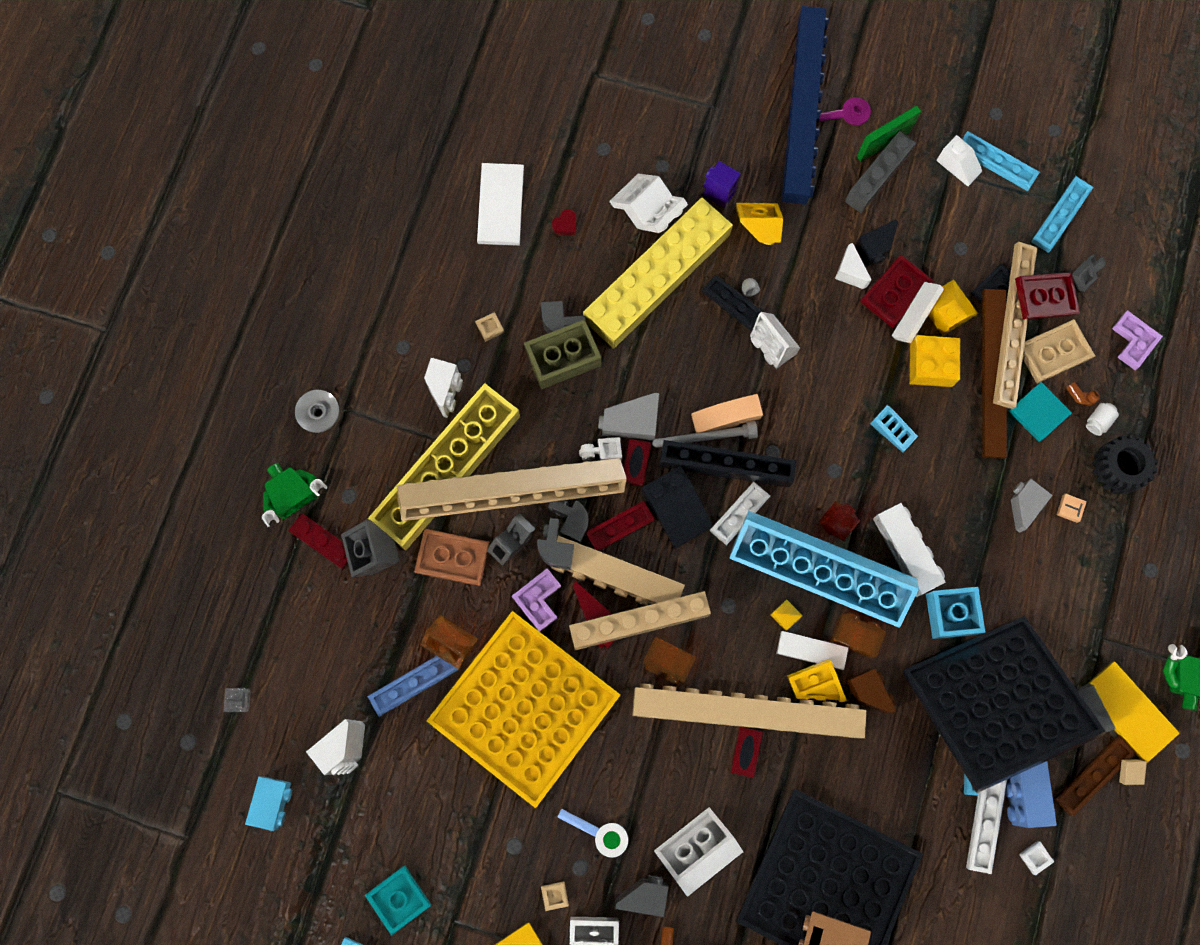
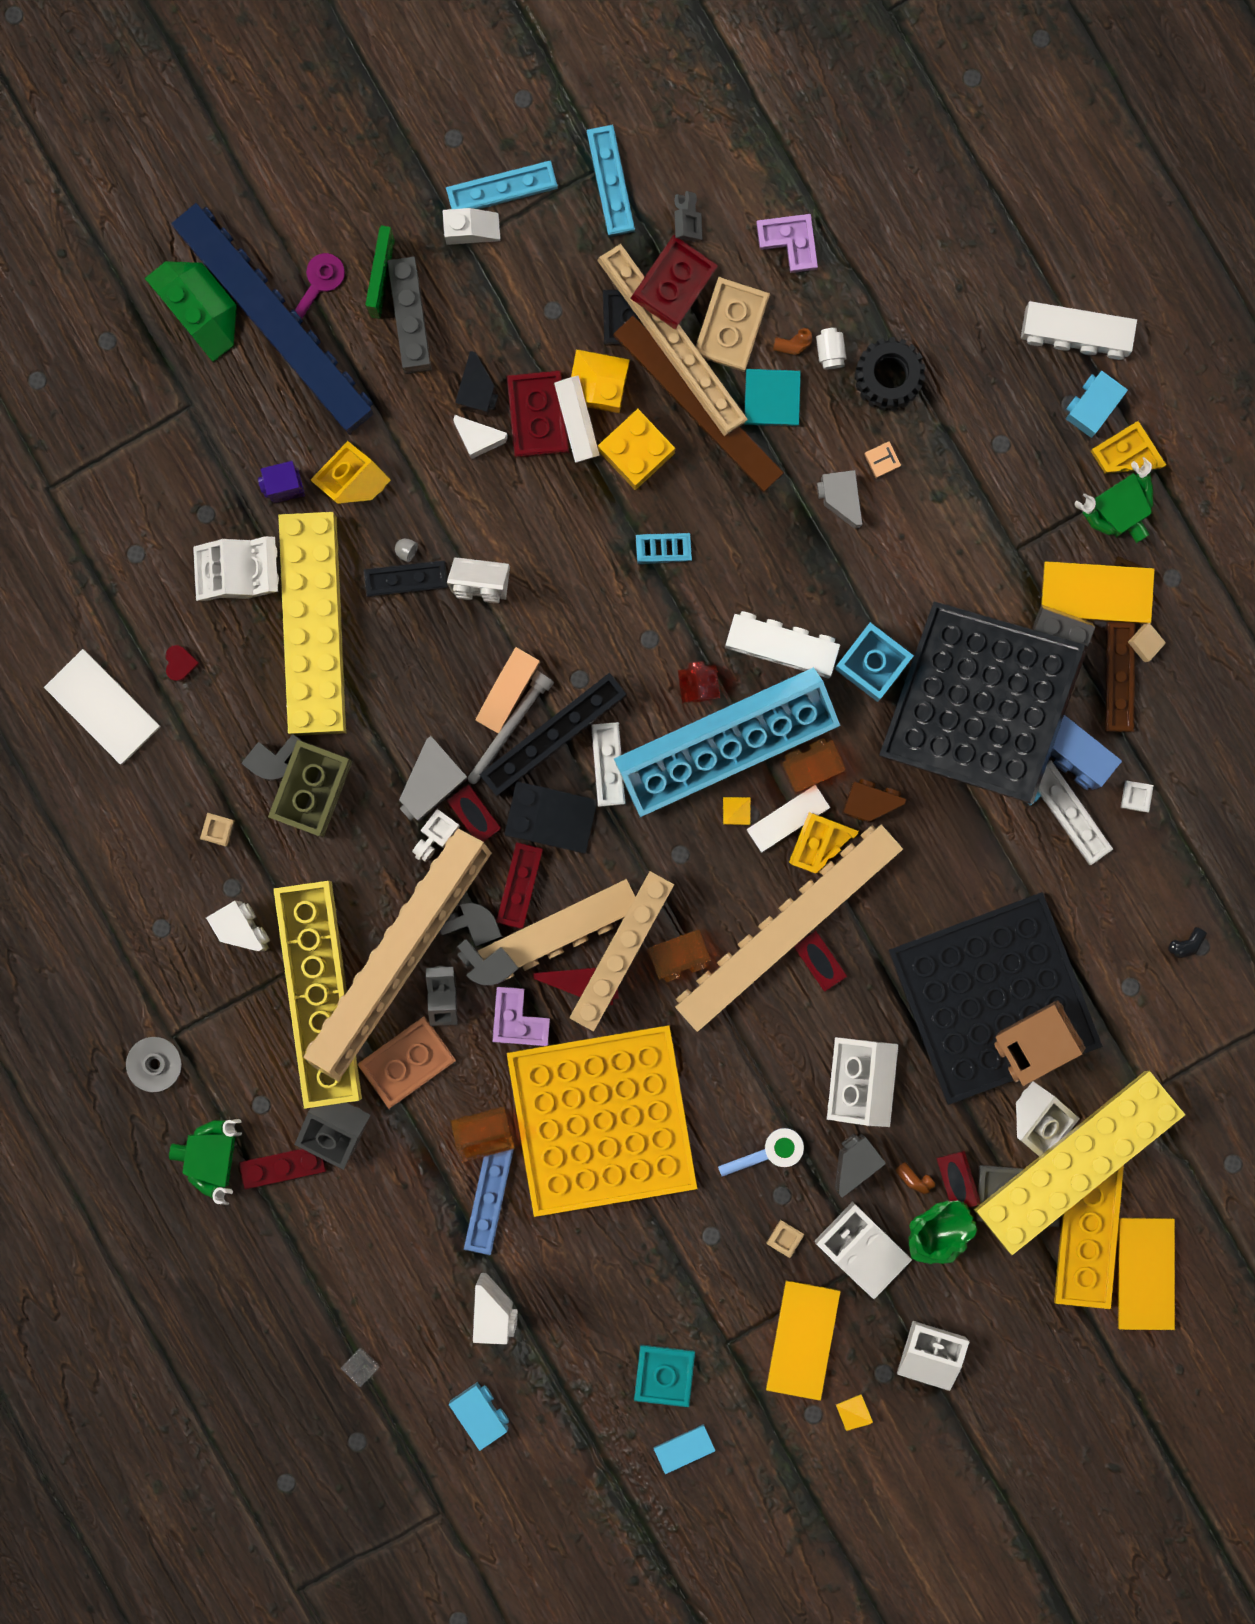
camera: 45 degrees left, 10 degrees up
none -> green wedge [144,261,237,362]

